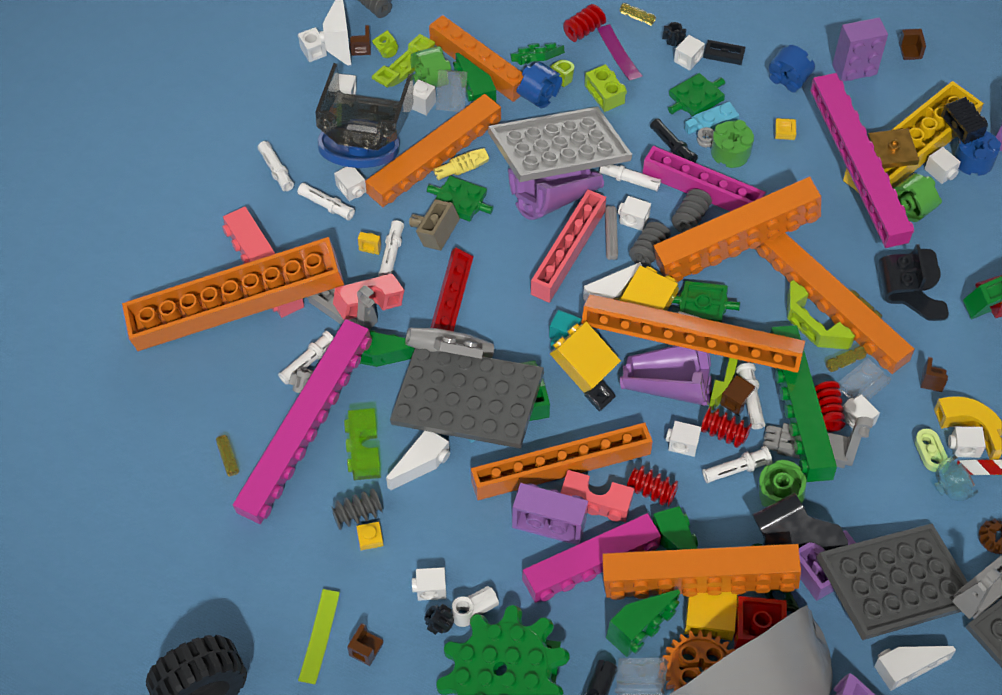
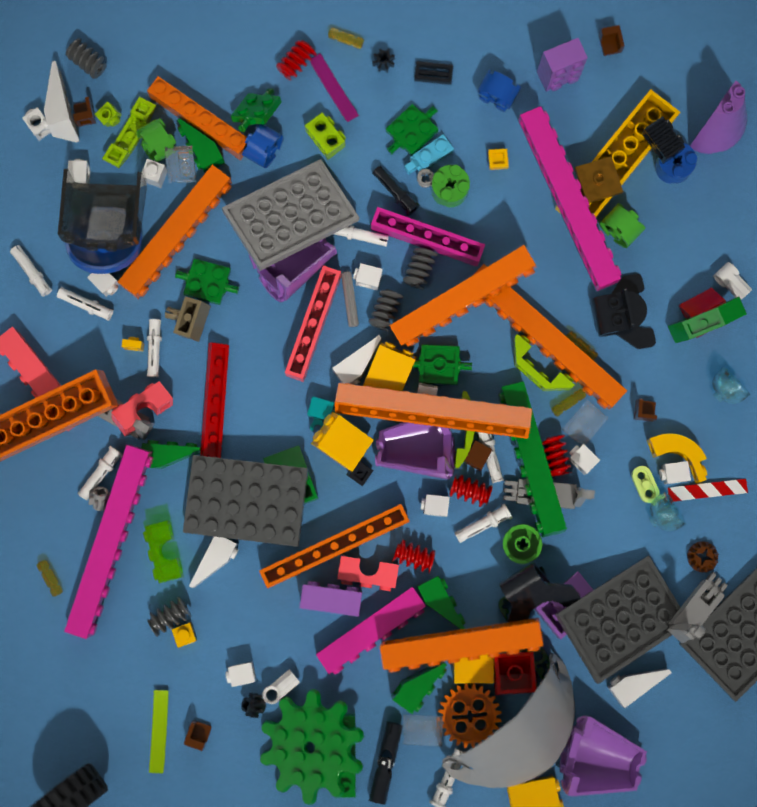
camera: 10 degrees left, 25 degrees up
light grey plate [405,328,494,359] -> none
light yellow hinge [433,148,489,181] -> none
lime plate [551,60,575,87] -> none
white brick [674,35,705,71] -> none
white brick [925,147,960,184] -> none

